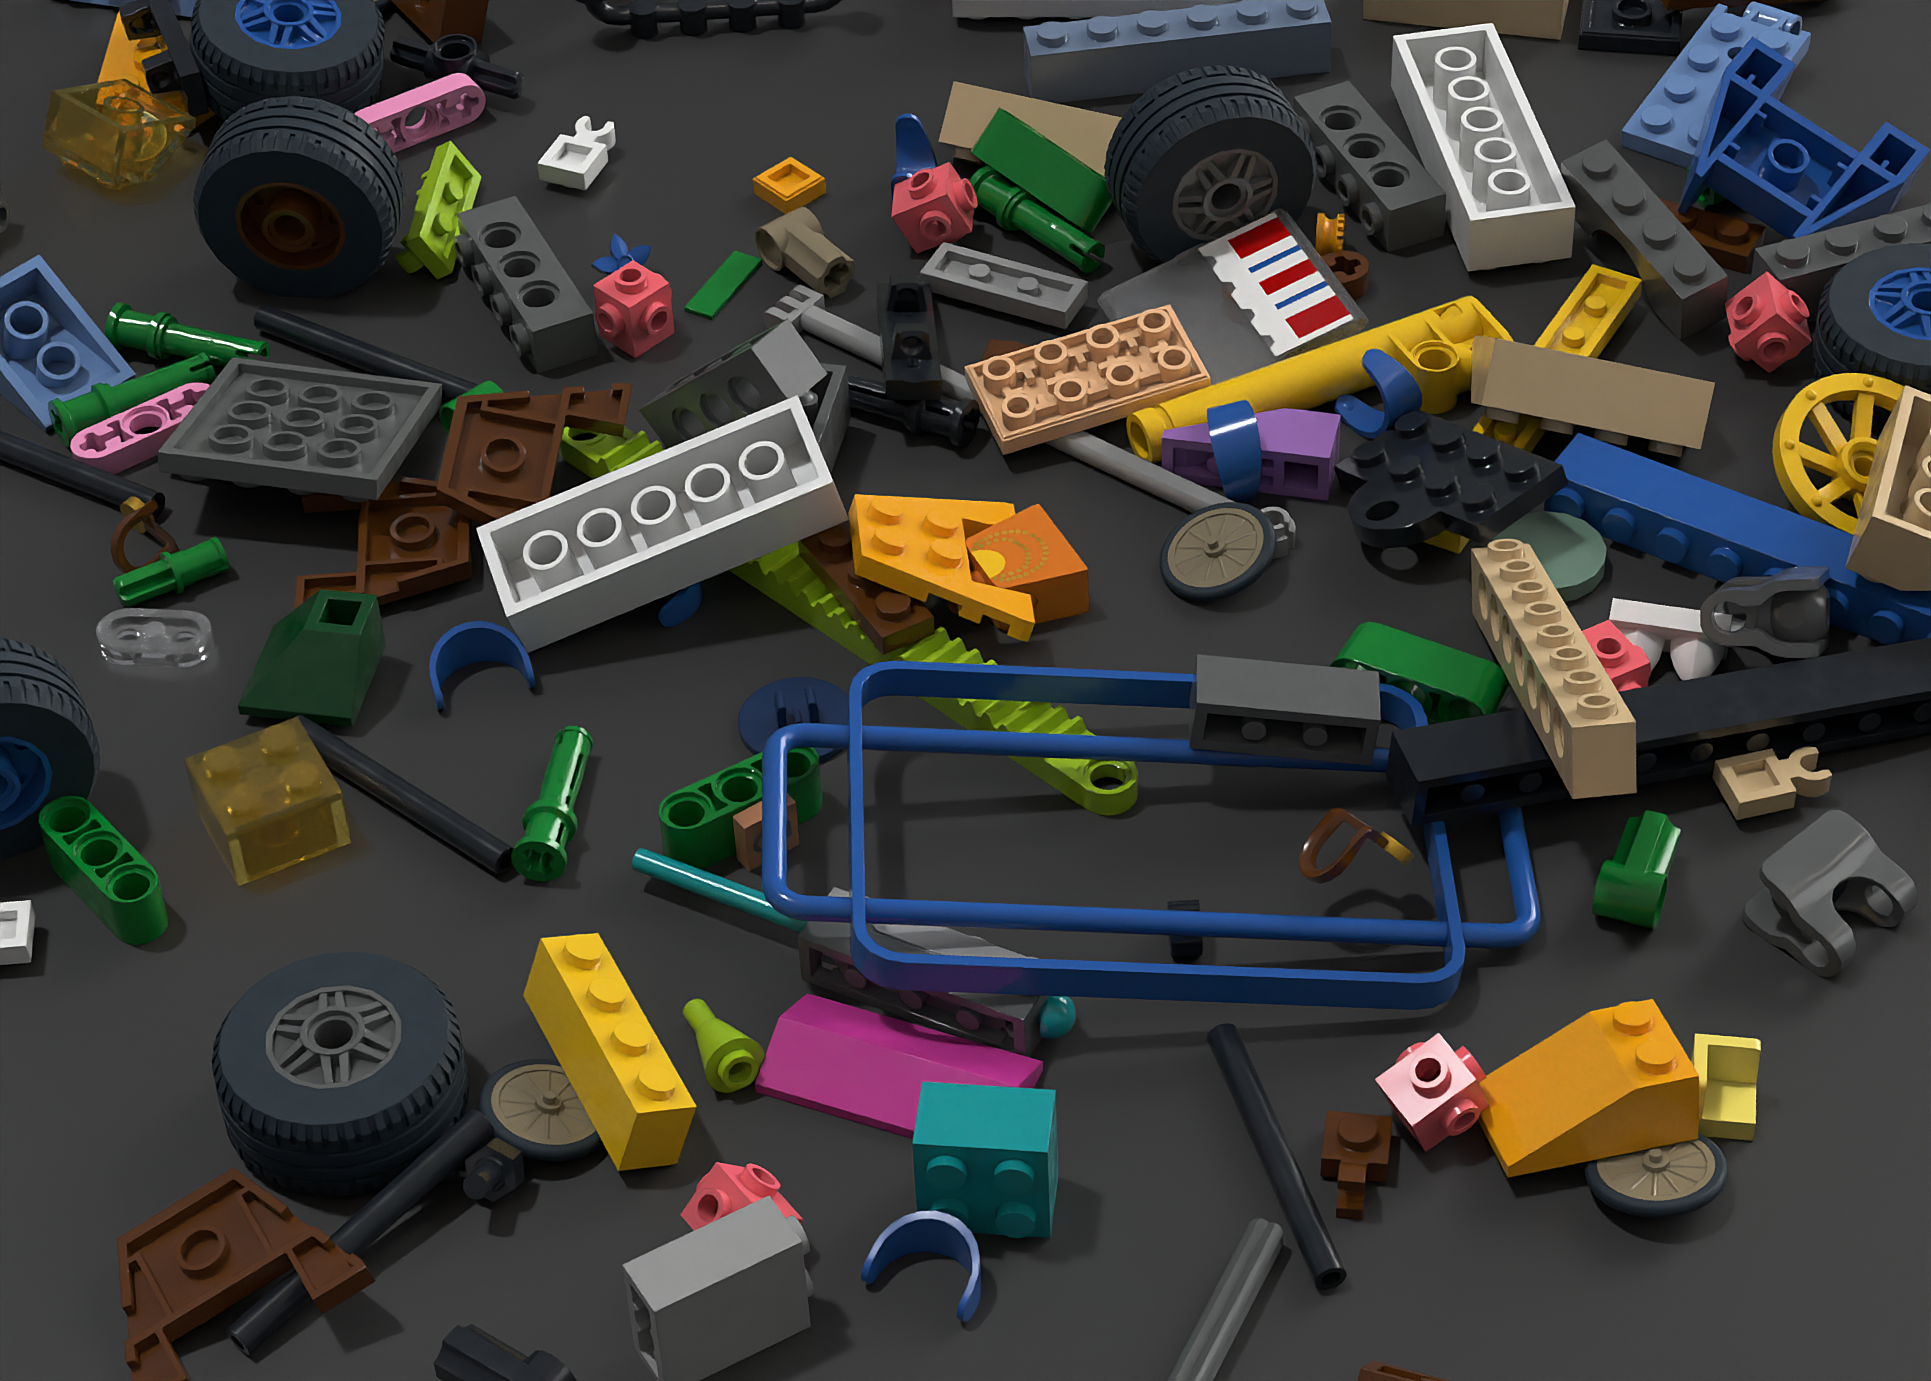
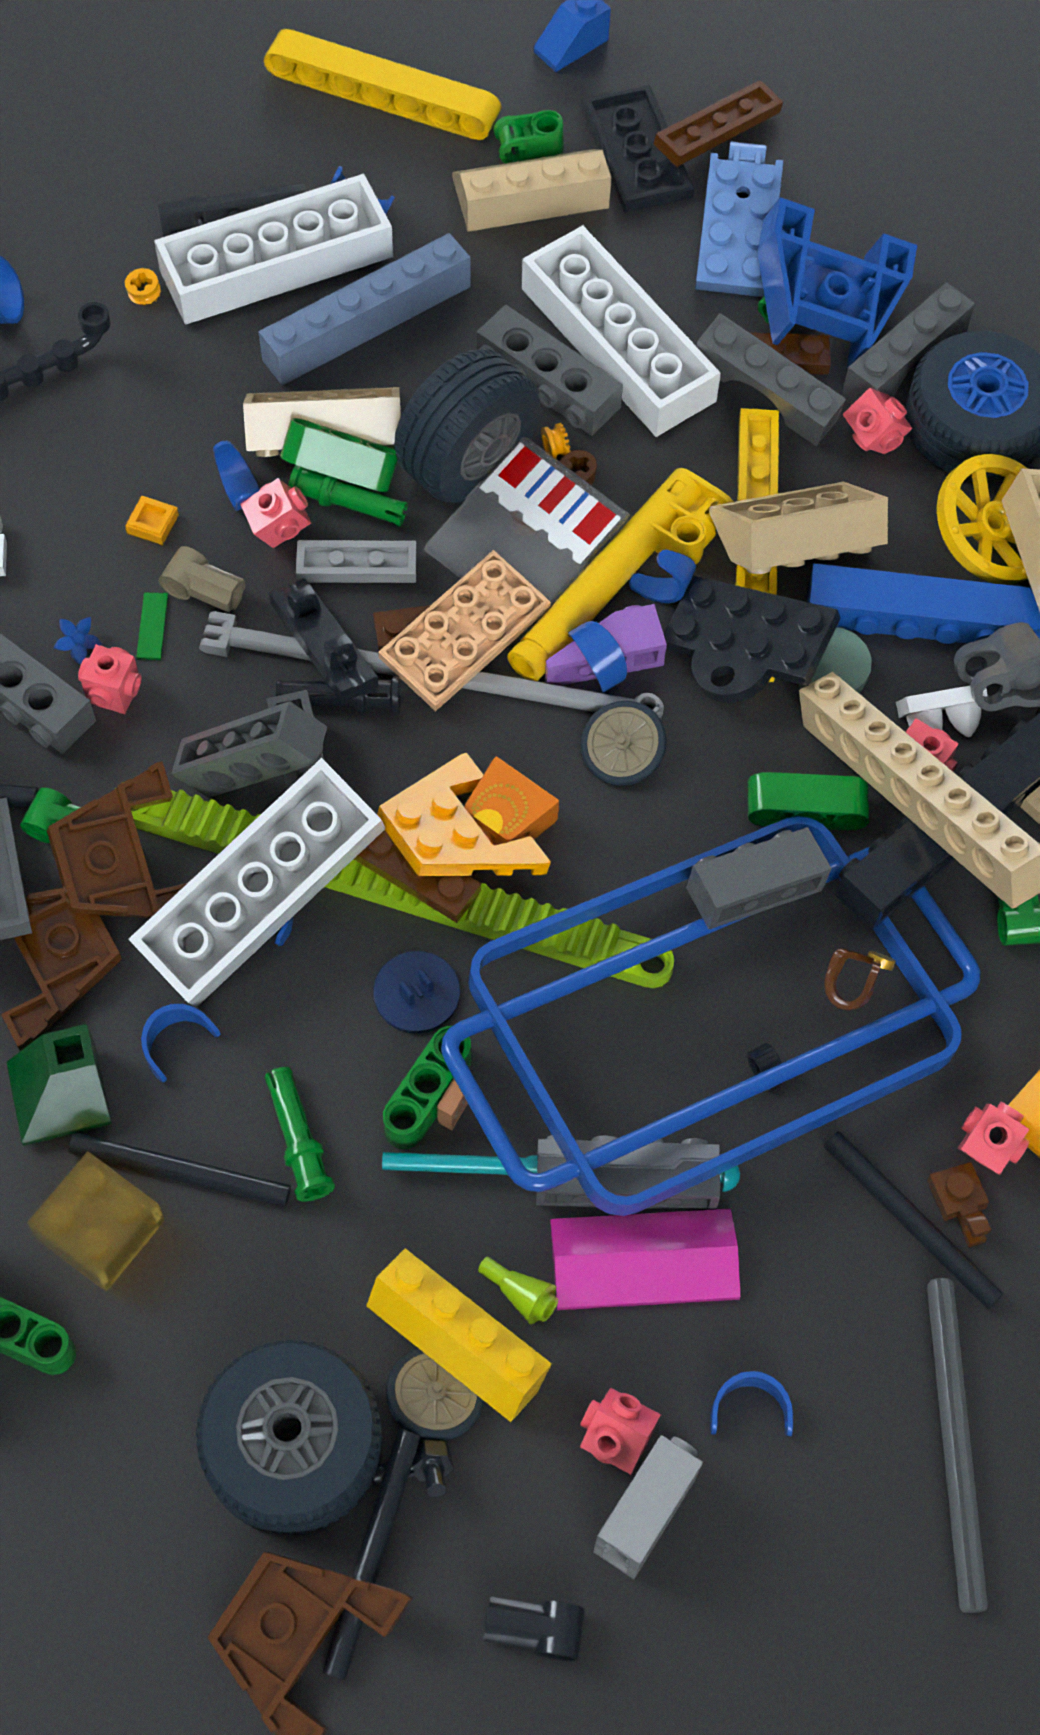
camera: 30 degrees left, 20 degrees up
teal brick [912,1081,1058,1238] -> none

